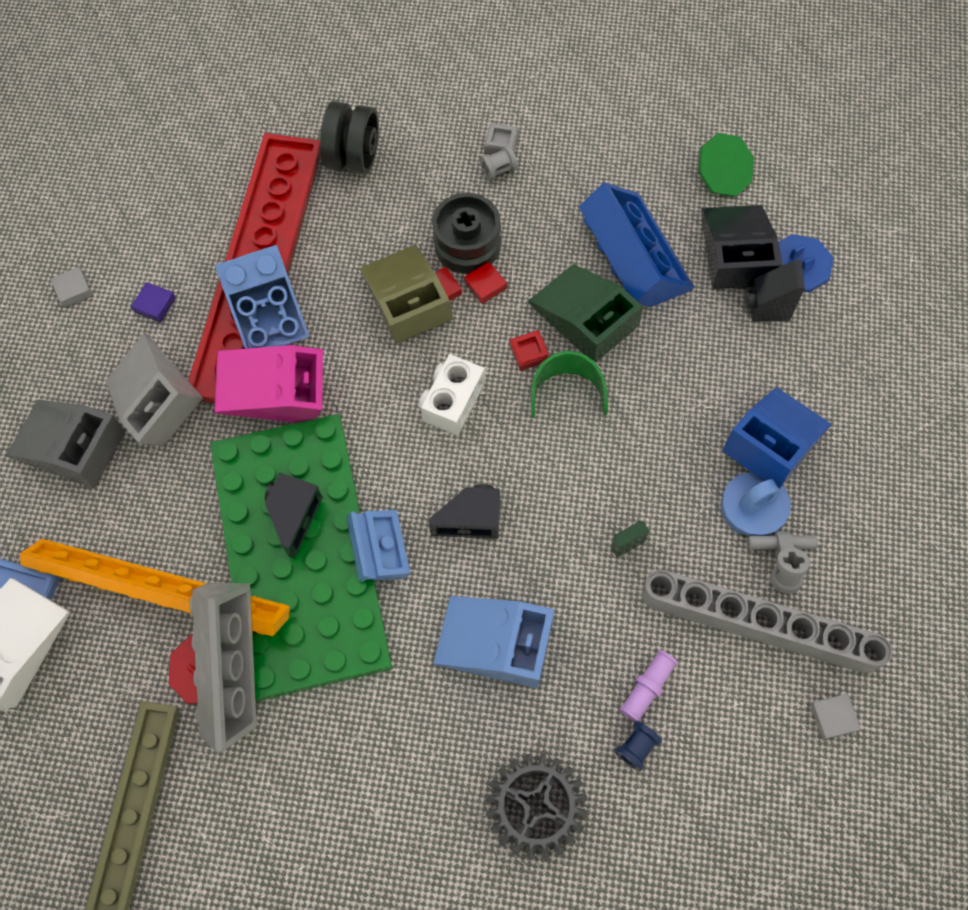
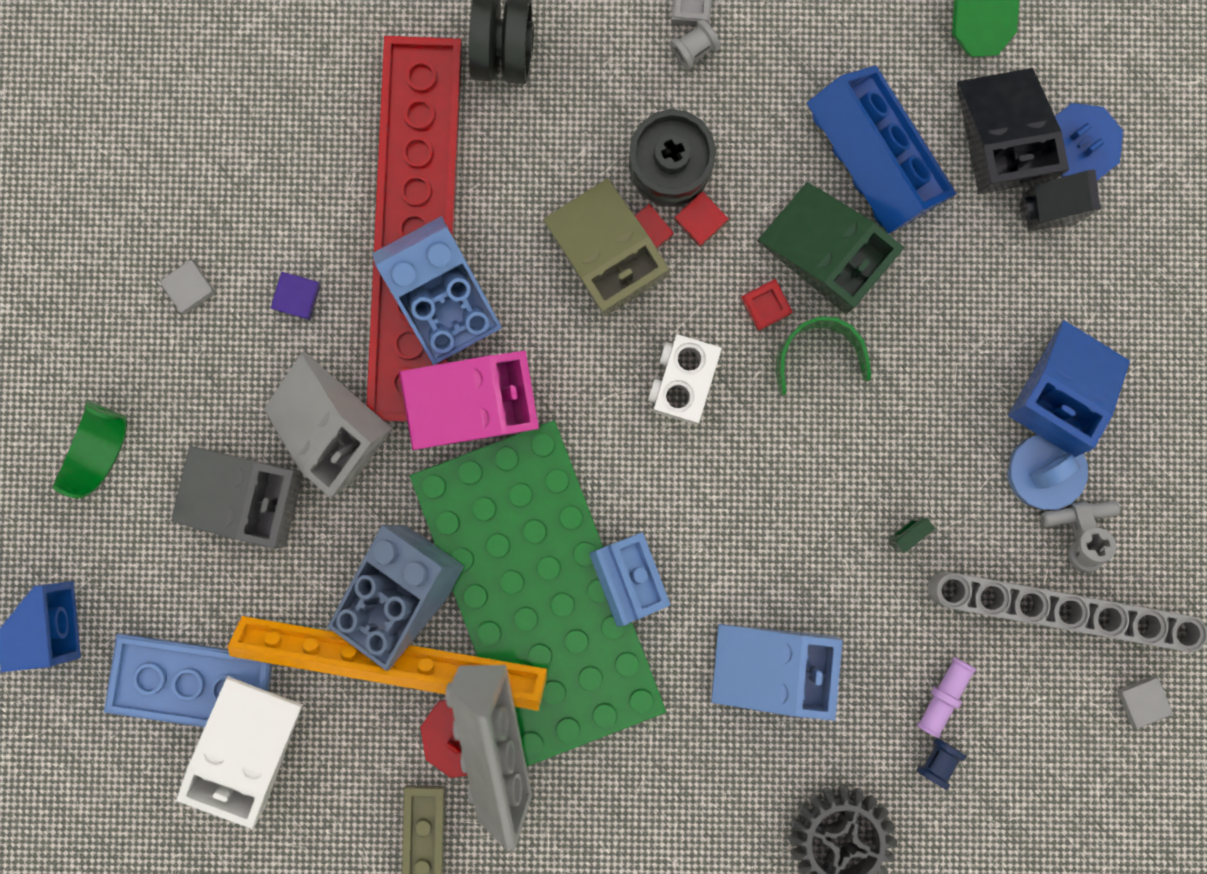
camera: 10 degrees left, 20 degrees up
black slope [265,472,323,559] -> none
black slope [429,484,500,539] -> none
none -> sand blue slope [327,525,465,671]

